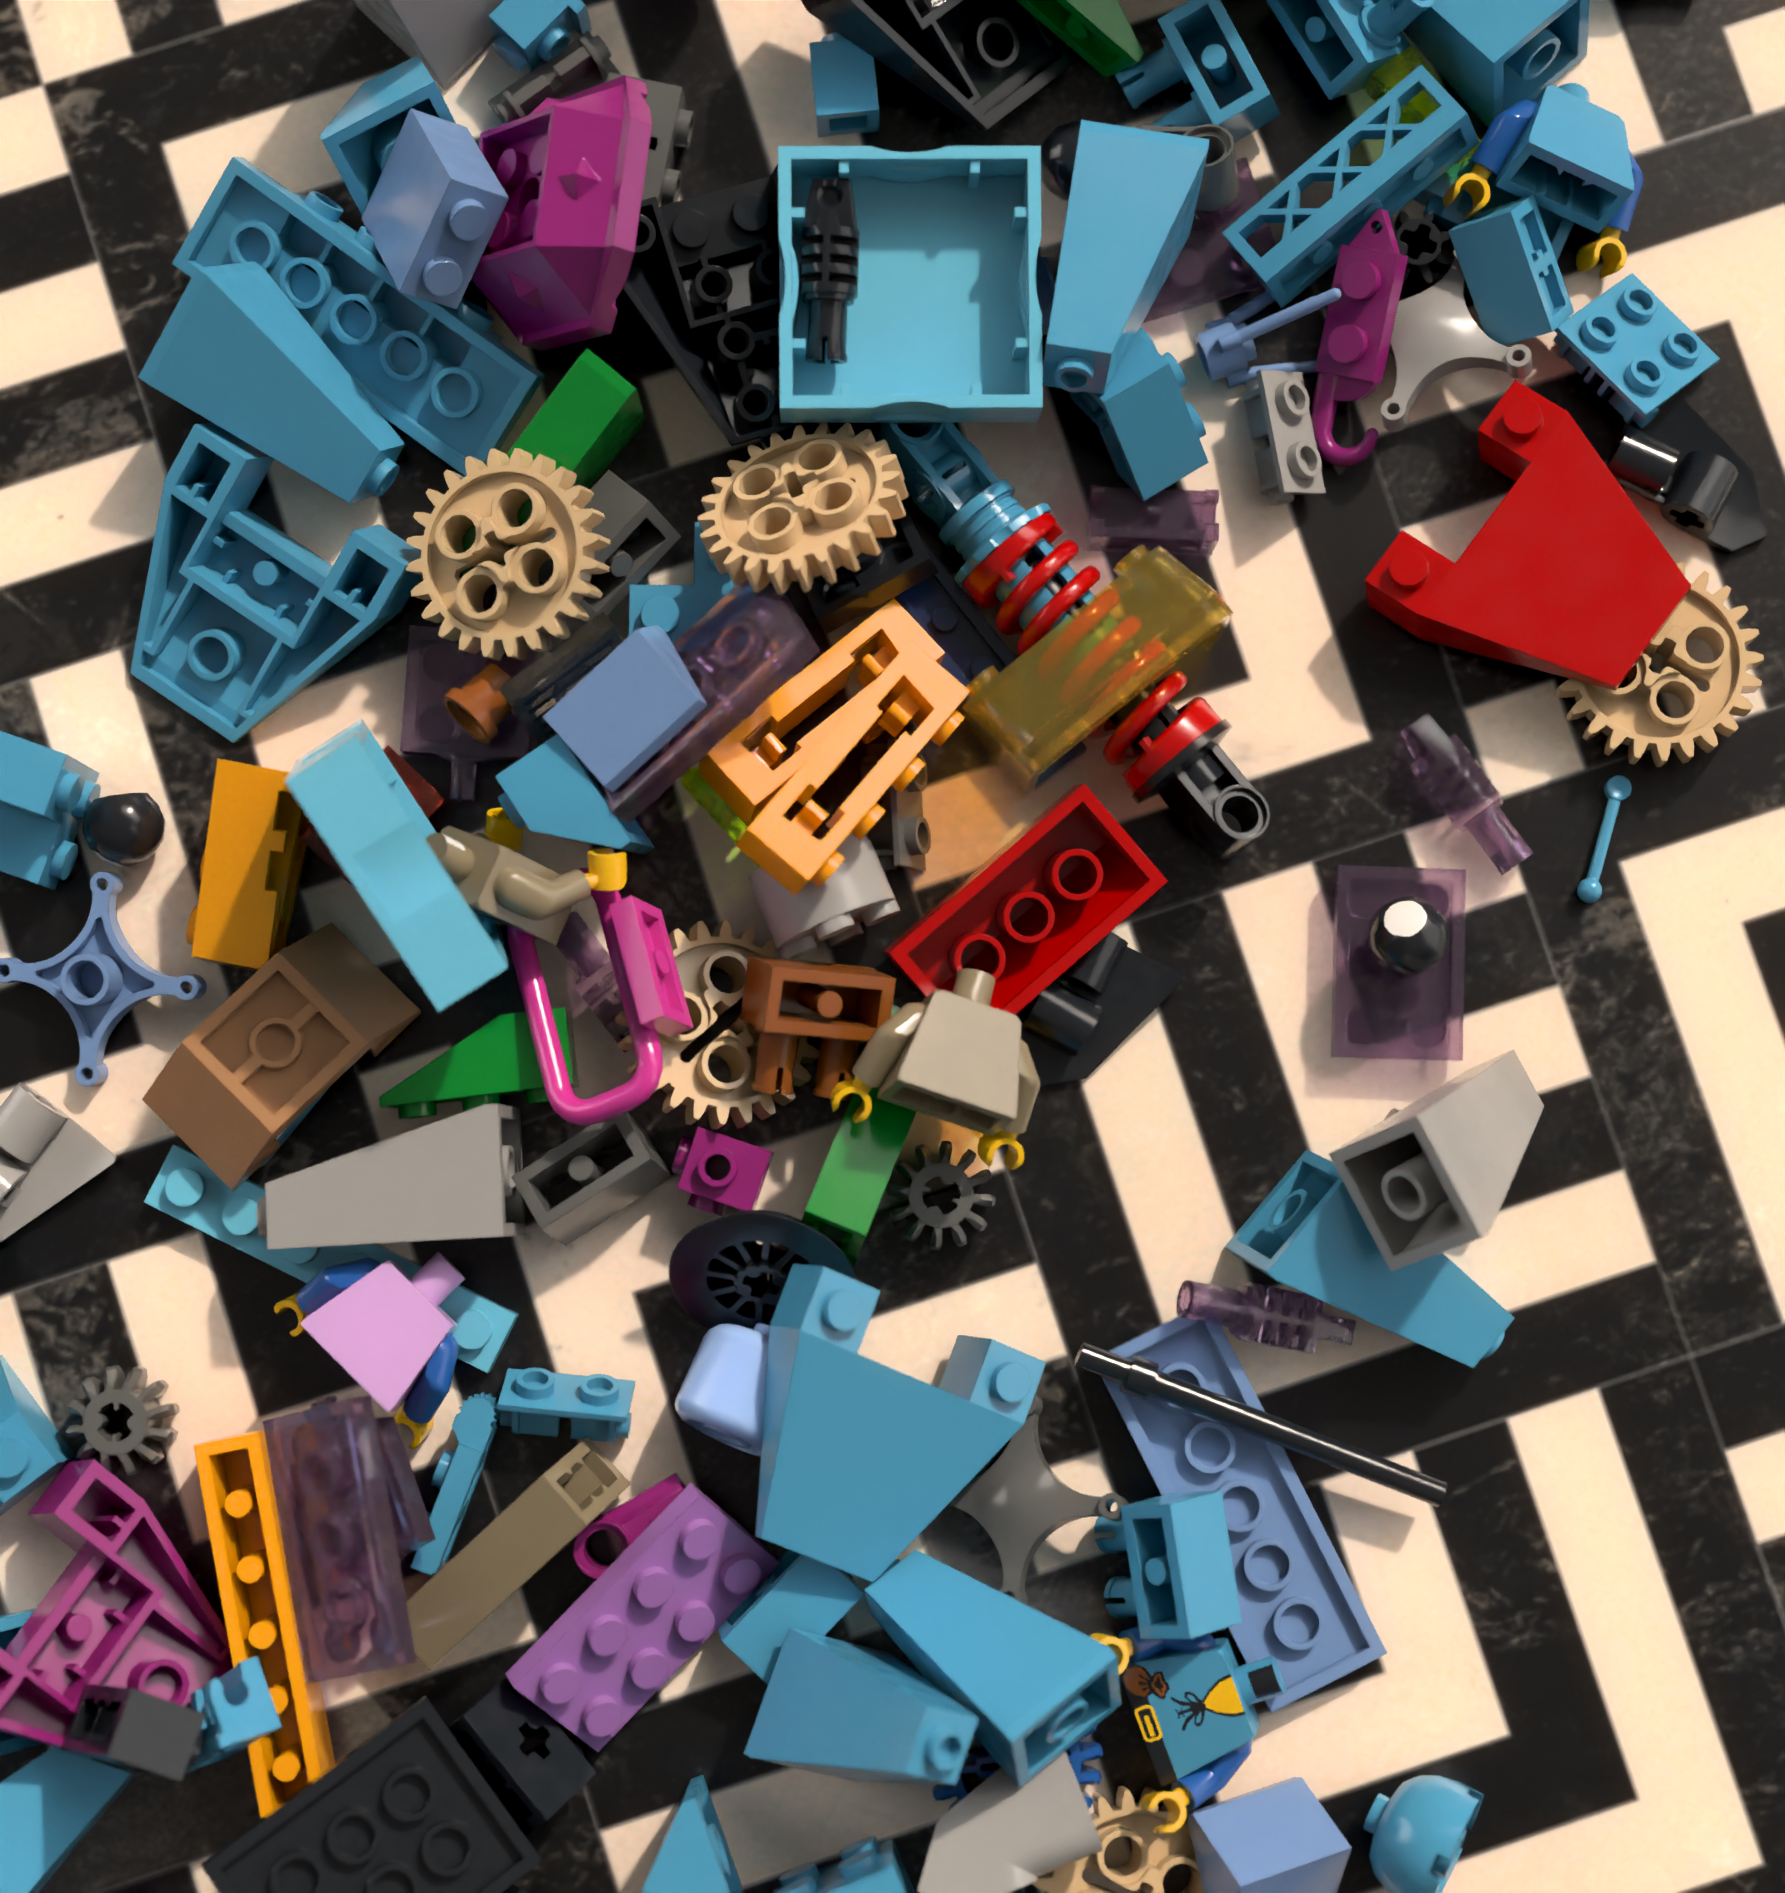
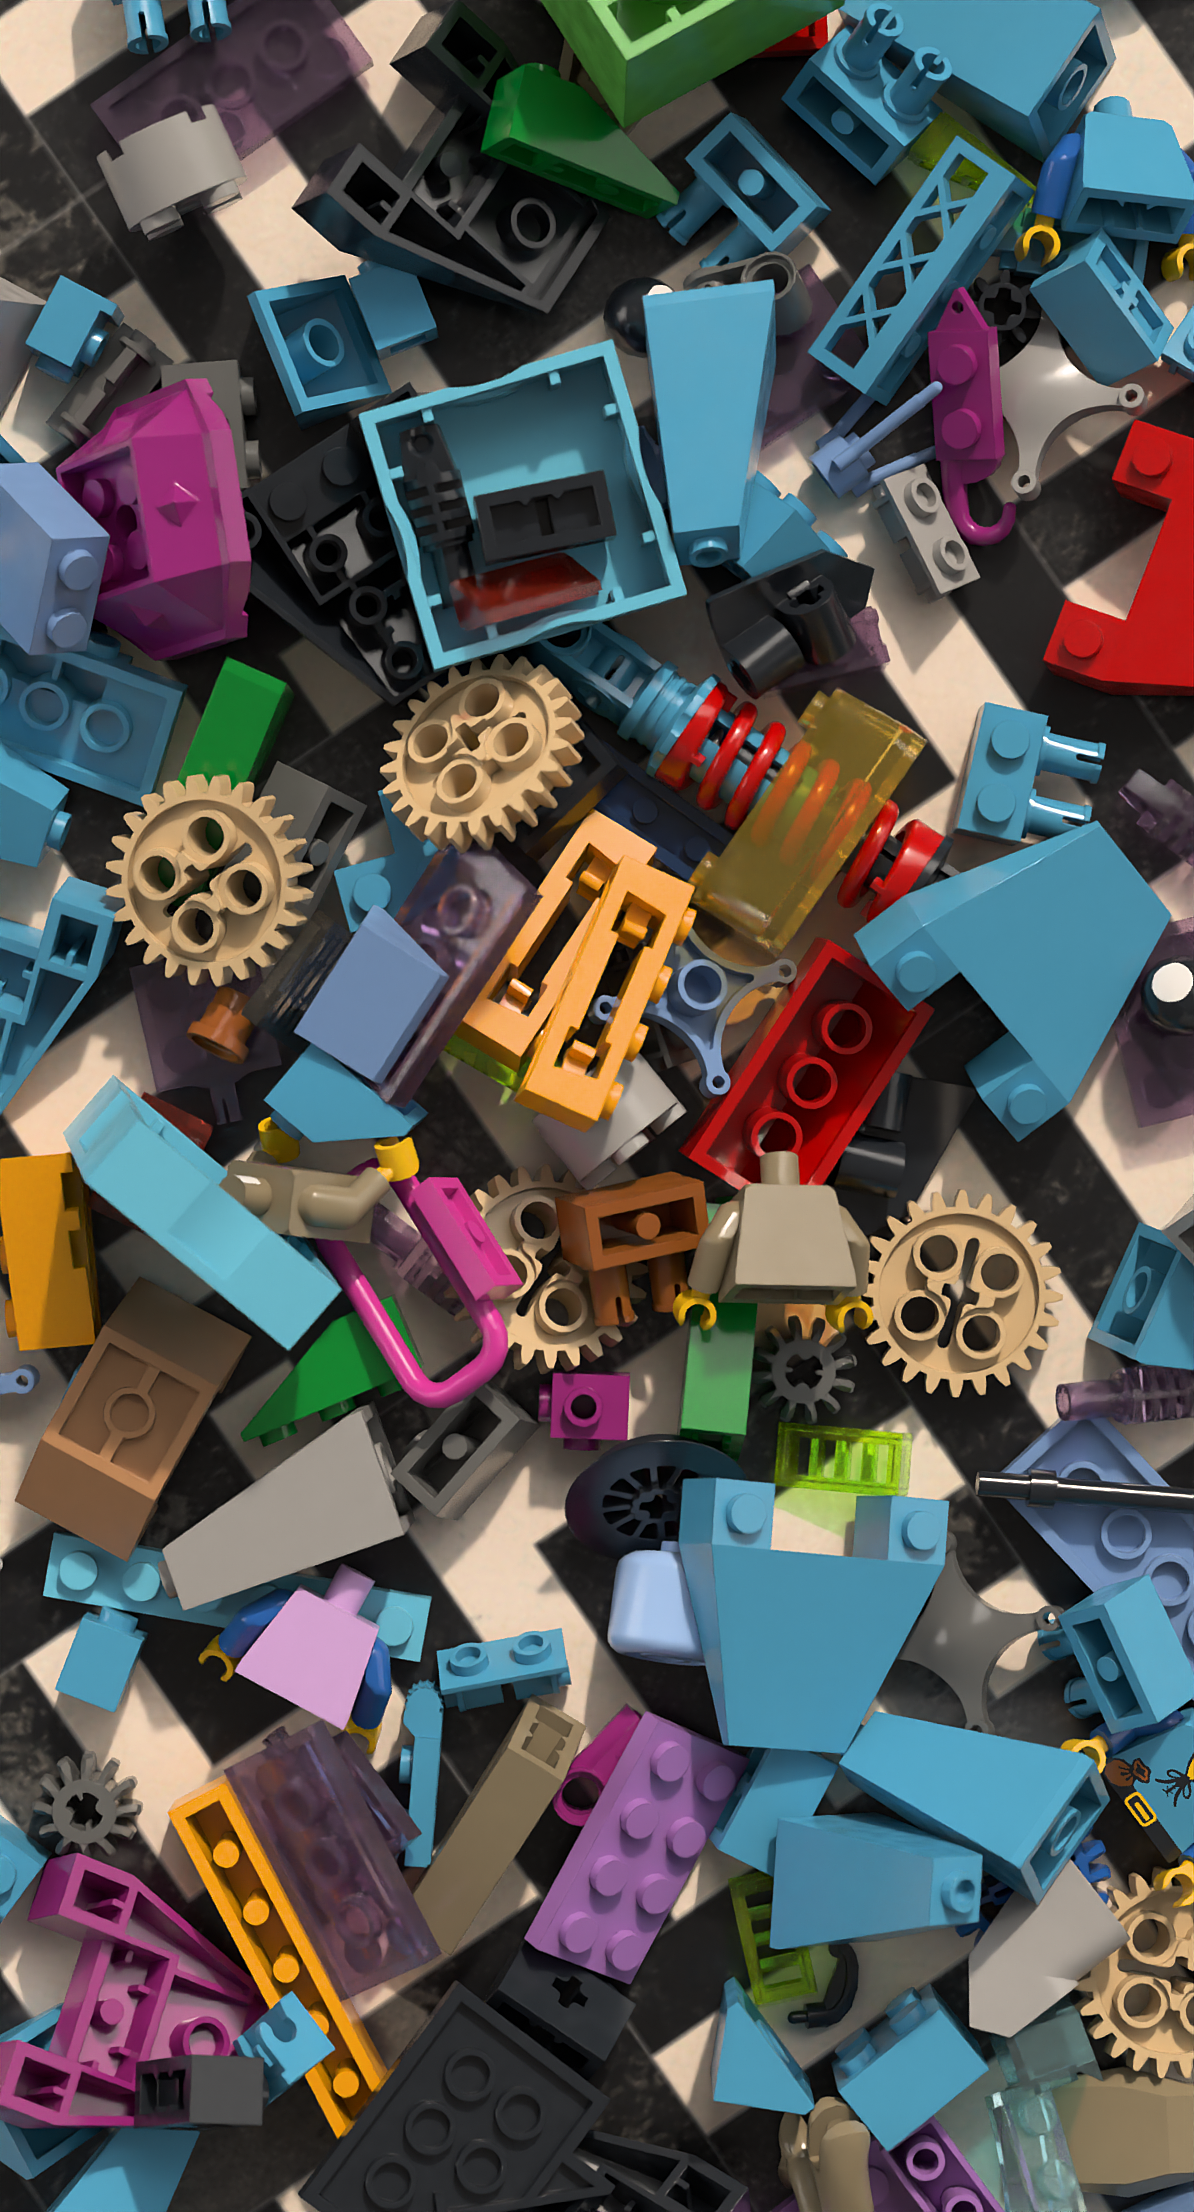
camera: 15 degrees left, 5 degrees up
none -> dark azure brick [54,1606,149,1713]
none -> dark azure slope [247,275,392,430]
none -> clear red slope [449,552,602,631]
none -> black brick [472,469,617,566]
none -> medium blue piece [587,927,797,1099]
none -> black panel [705,549,875,700]
none -> clear neon green slope [728,1871,818,2009]
none -> clear neon green slope [774,1422,913,1497]
none -> black piece [787,1944,859,2029]
none -> dark azure wedge [854,821,1172,1142]
none -> tan gear [862,1189,1063,1397]
none -> dark azure brick [951,702,1106,846]

